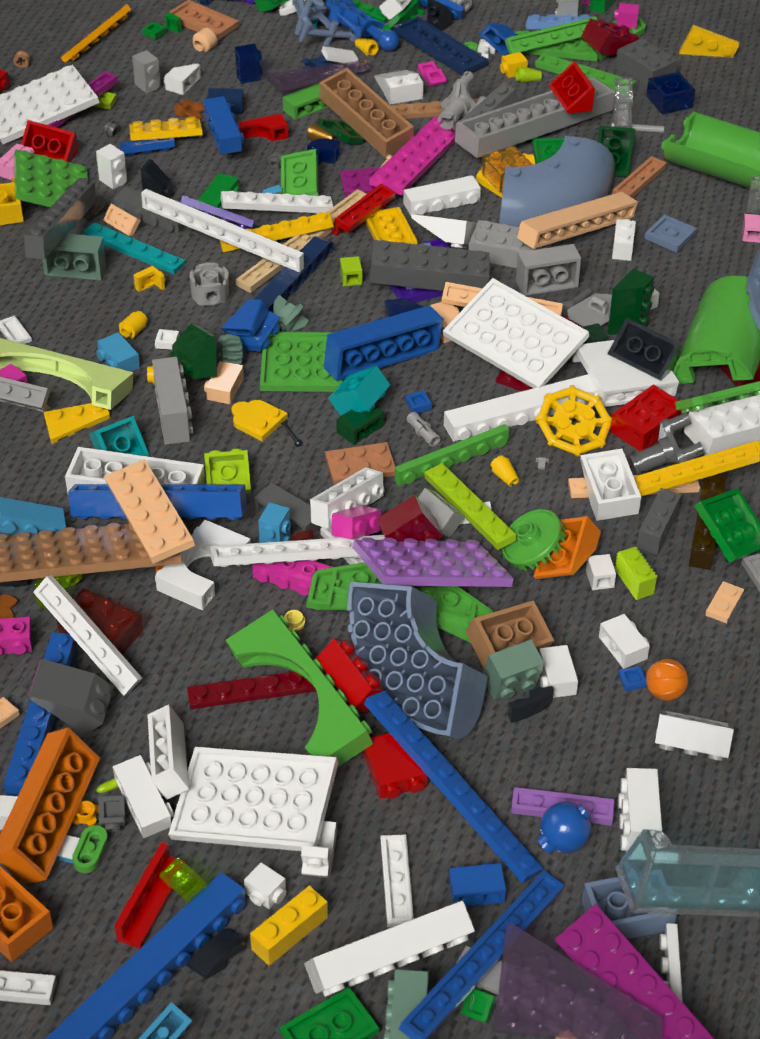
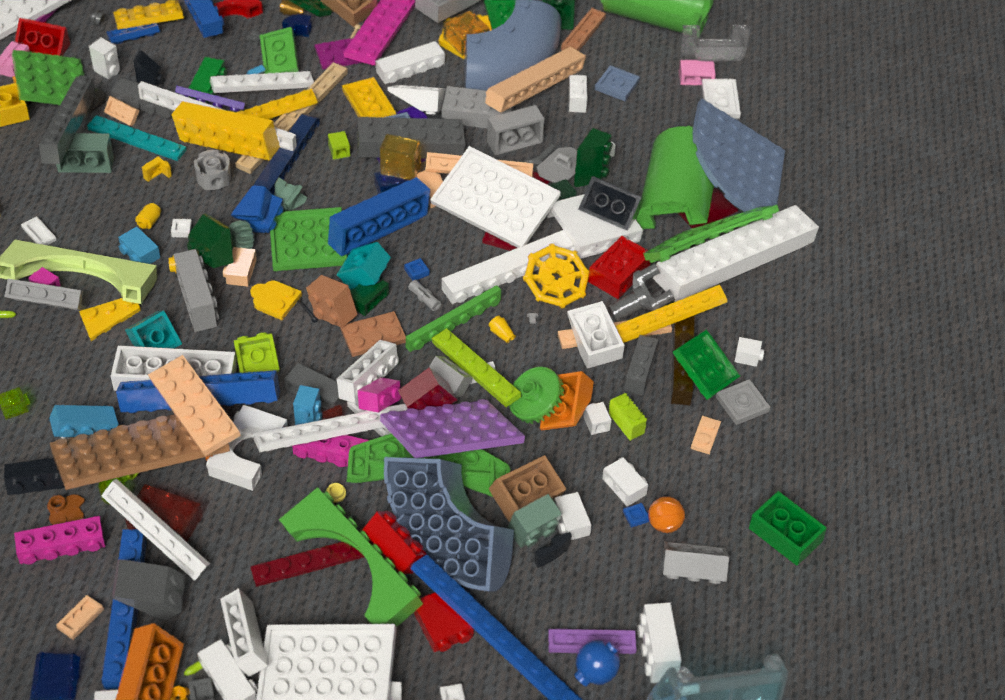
camera: 10 degrees left, 5 degrees up
red fence [333,183,396,236] -> none
none -> yellow brick [171,101,280,161]
none -> nougat brick [306,275,357,328]
none -> clear yellow brick [380,134,421,180]

